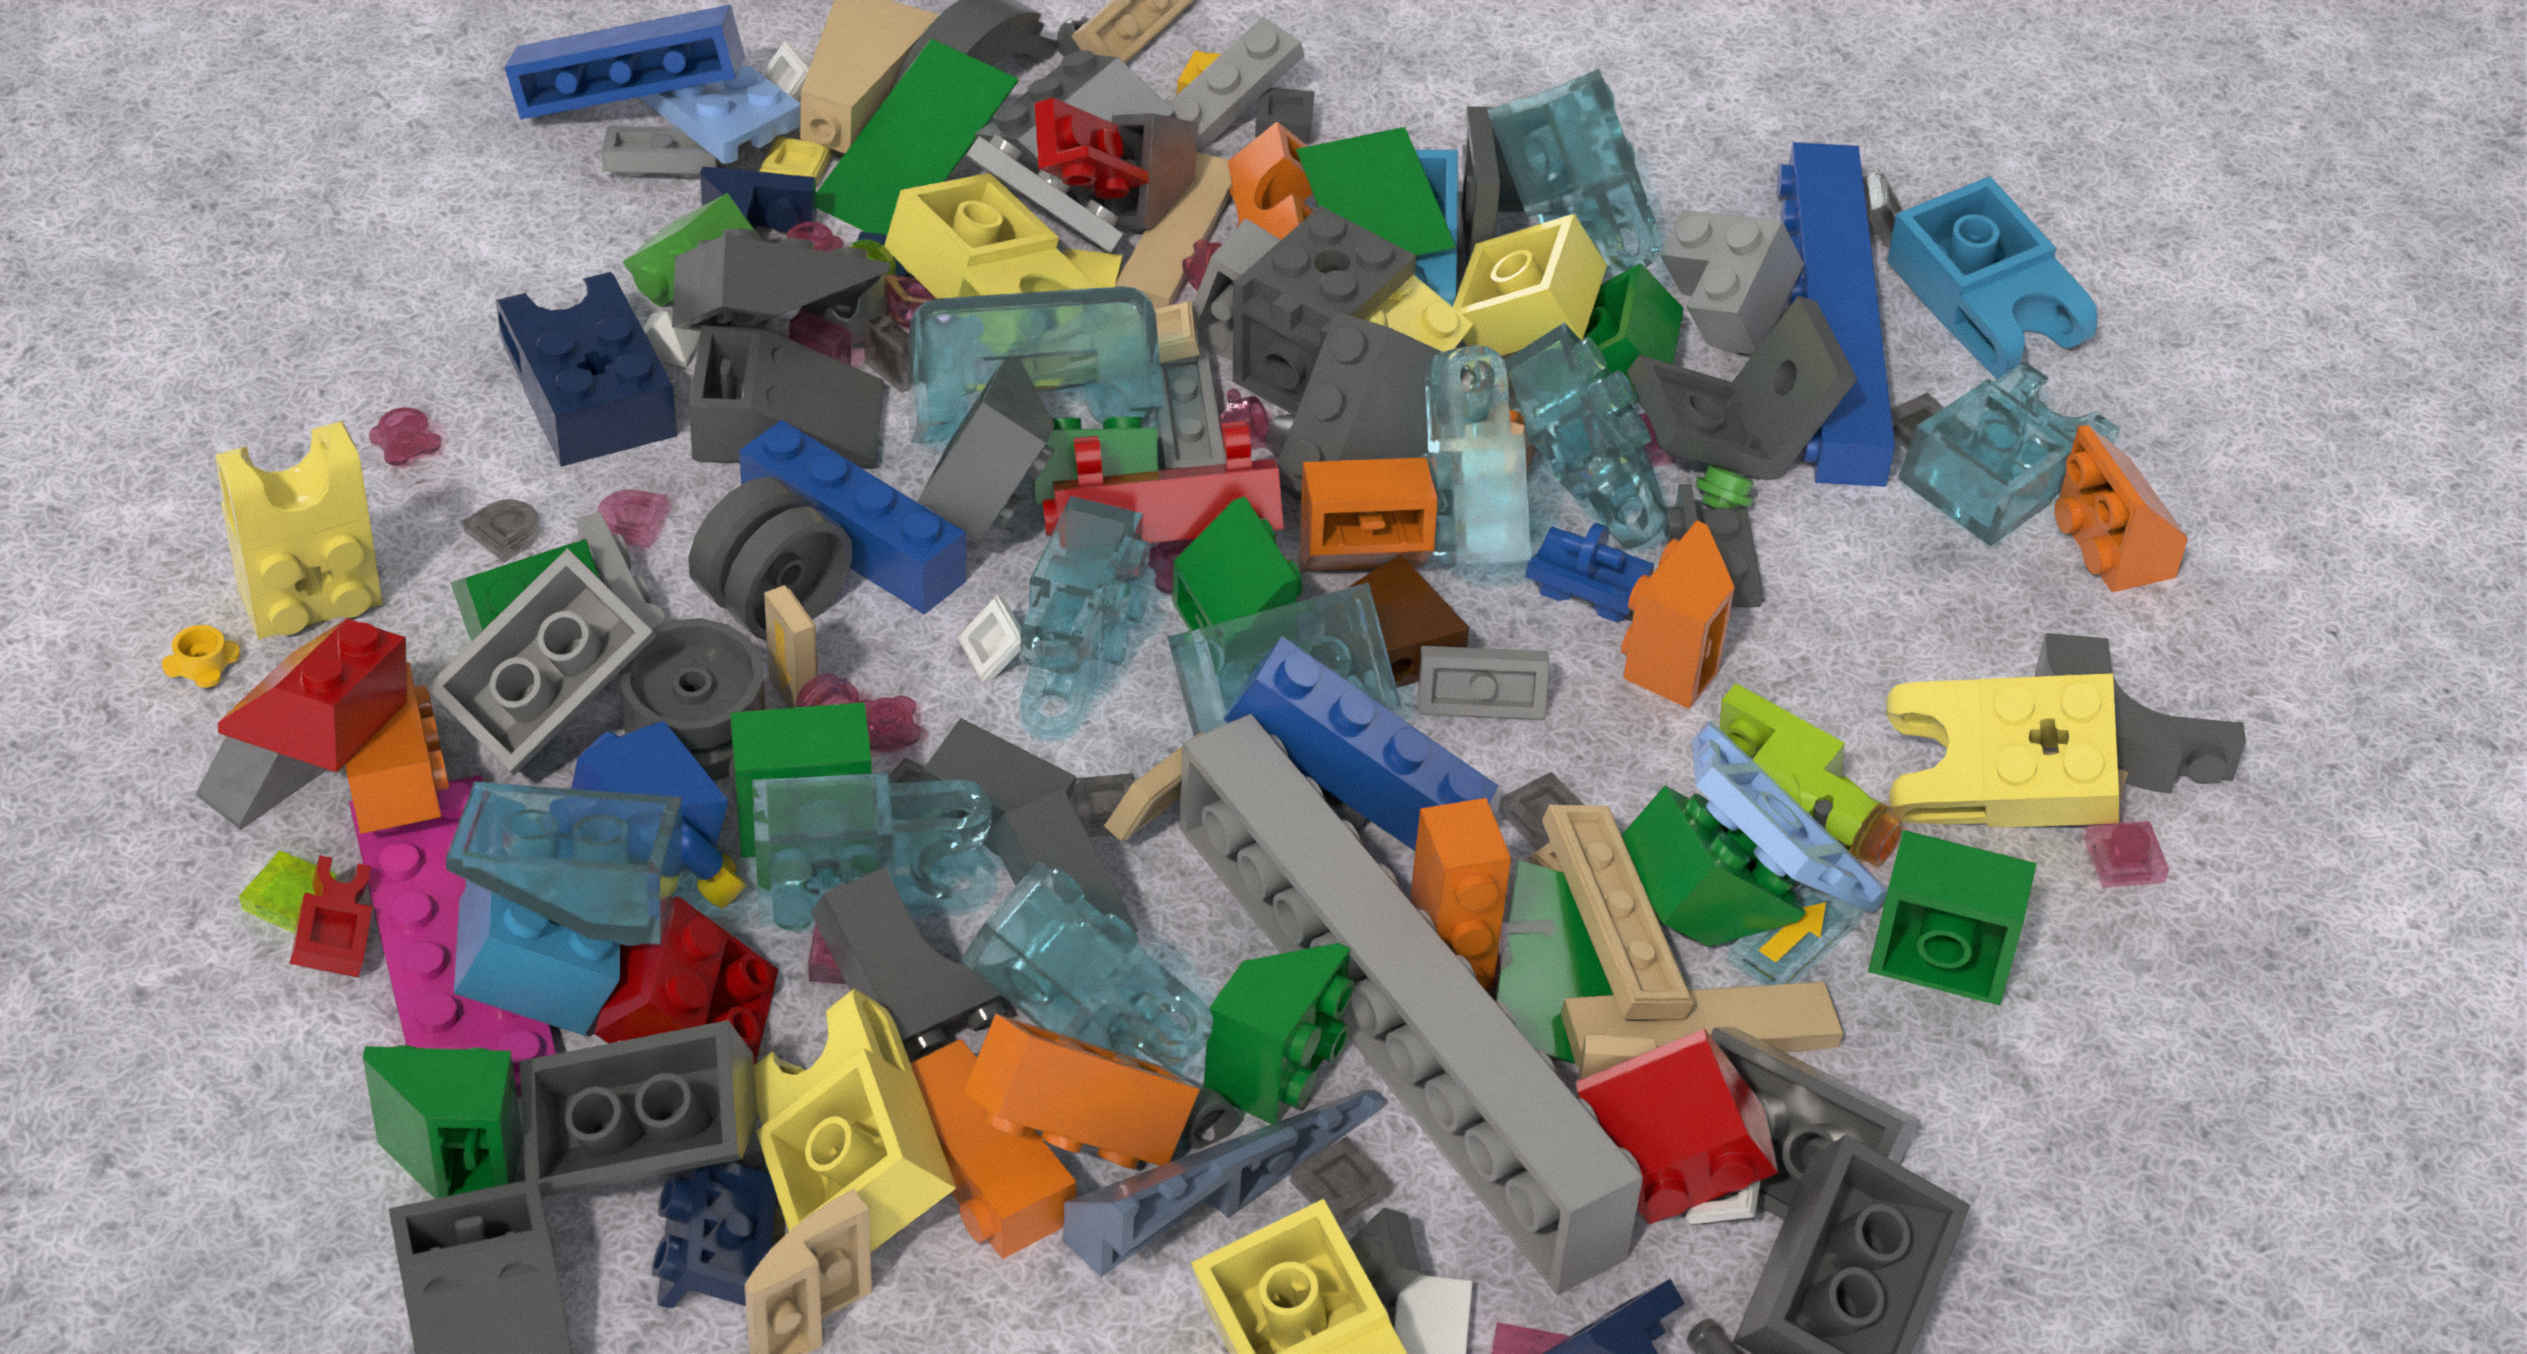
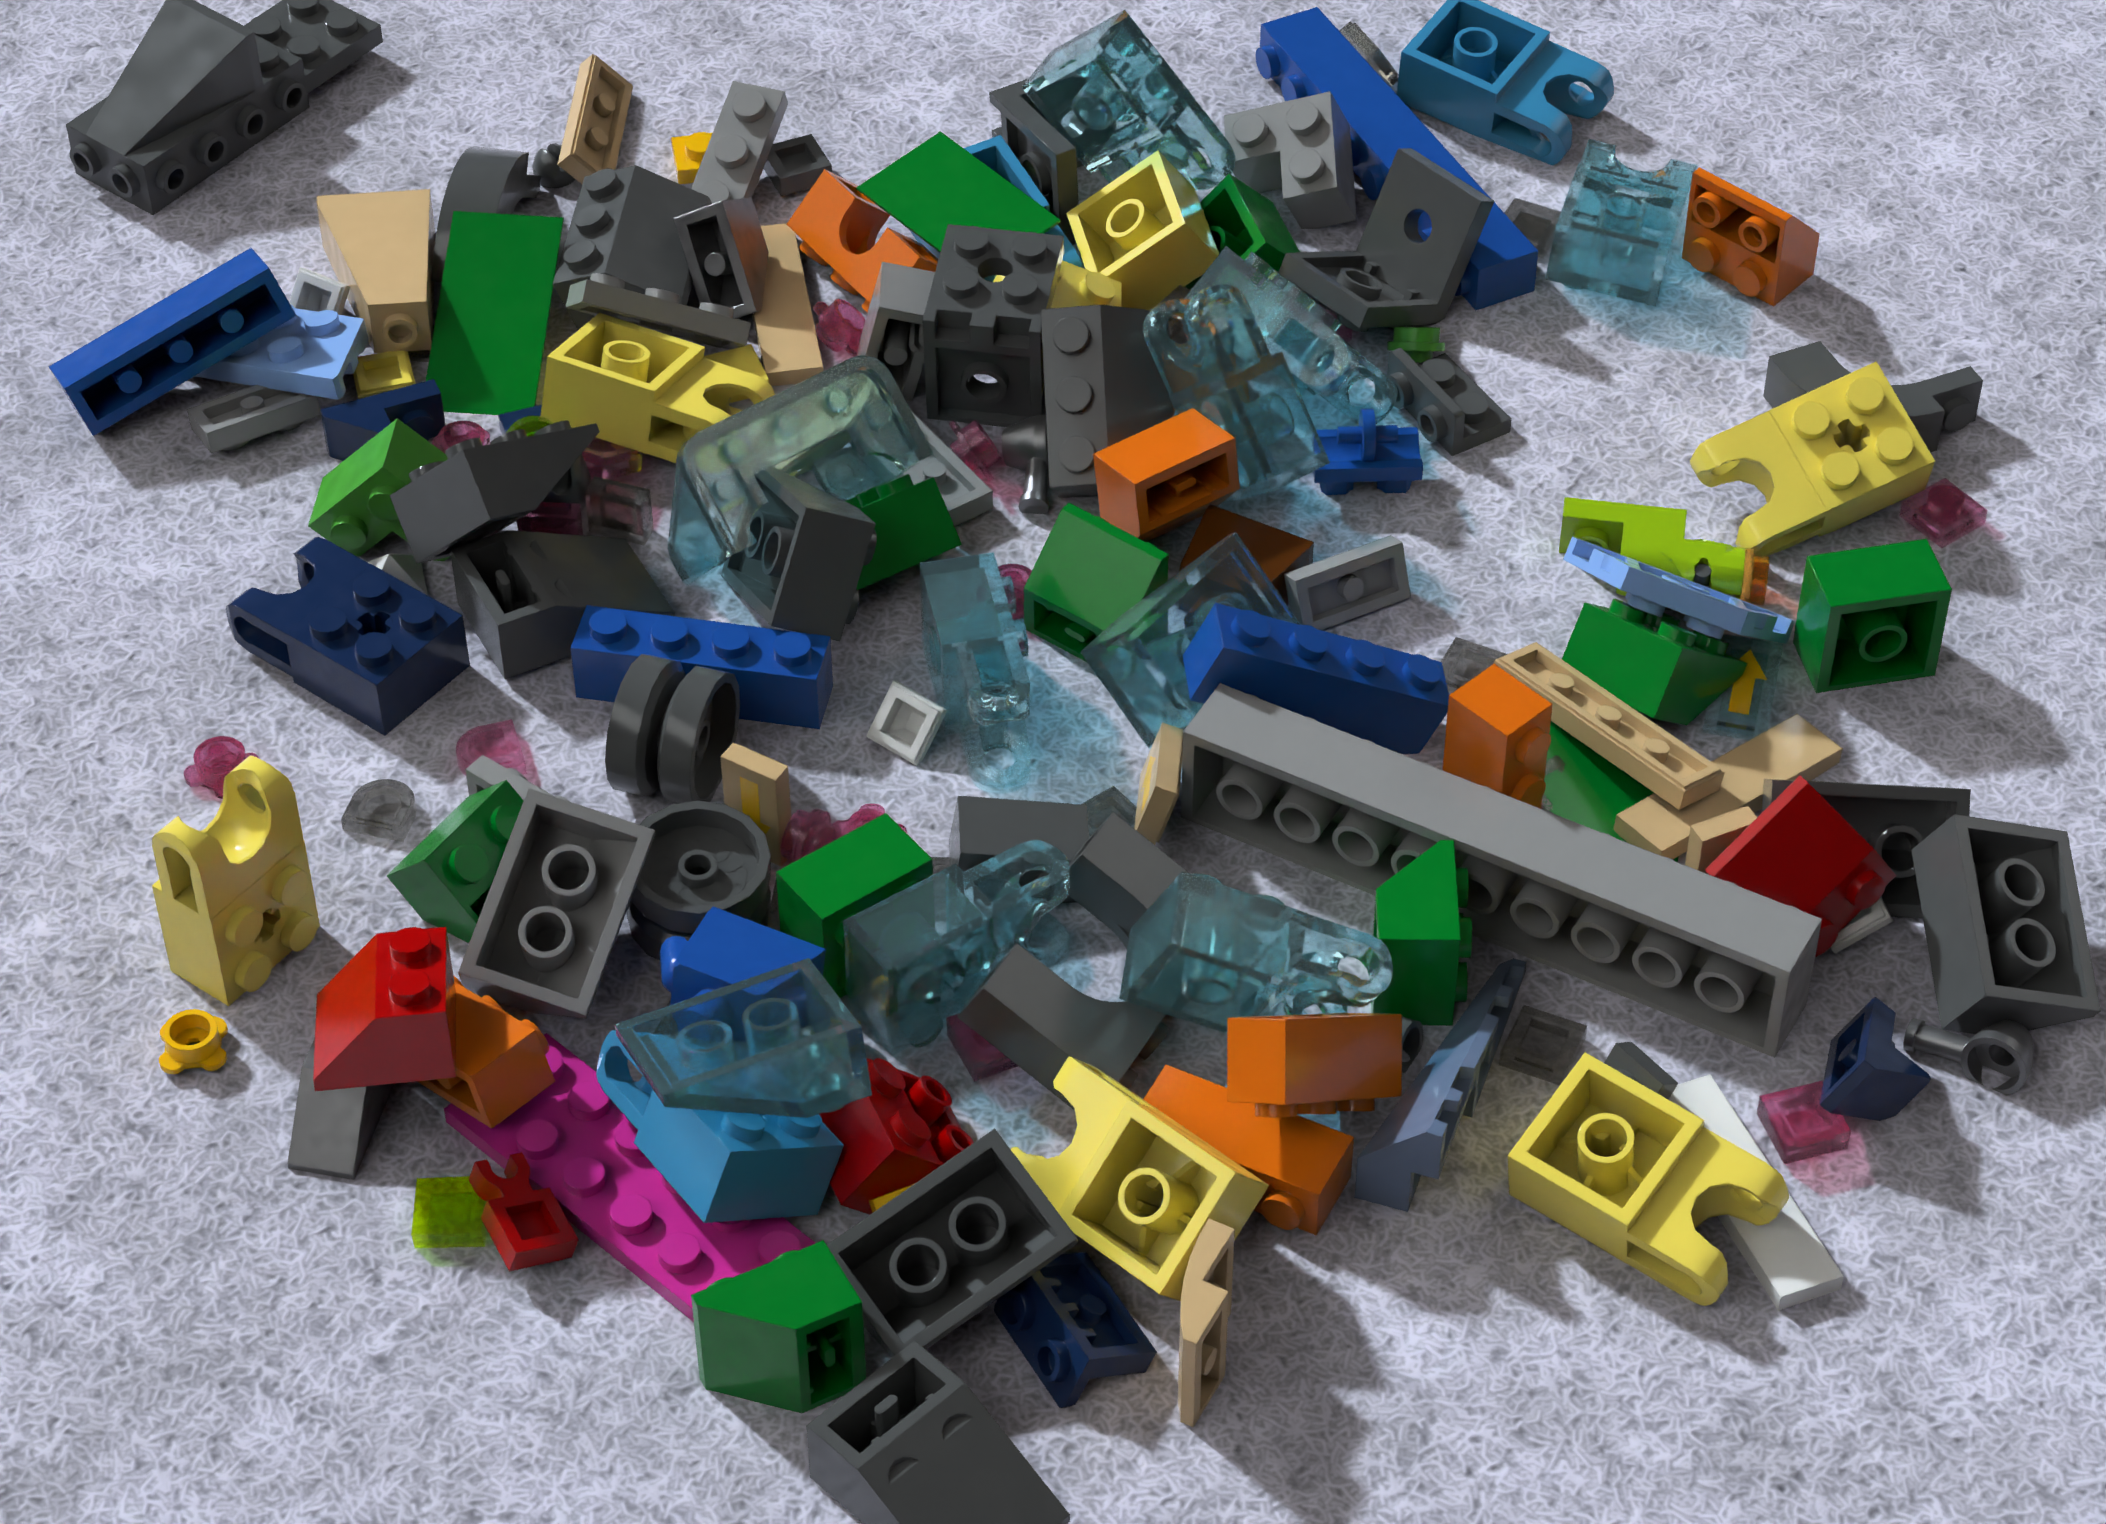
camera: 25 degrees left, 0 degrees up
red bracket [1034,97,1149,199] -> none
red brick [1042,420,1284,552] -> none
orange slope [1621,520,1735,709] -> none

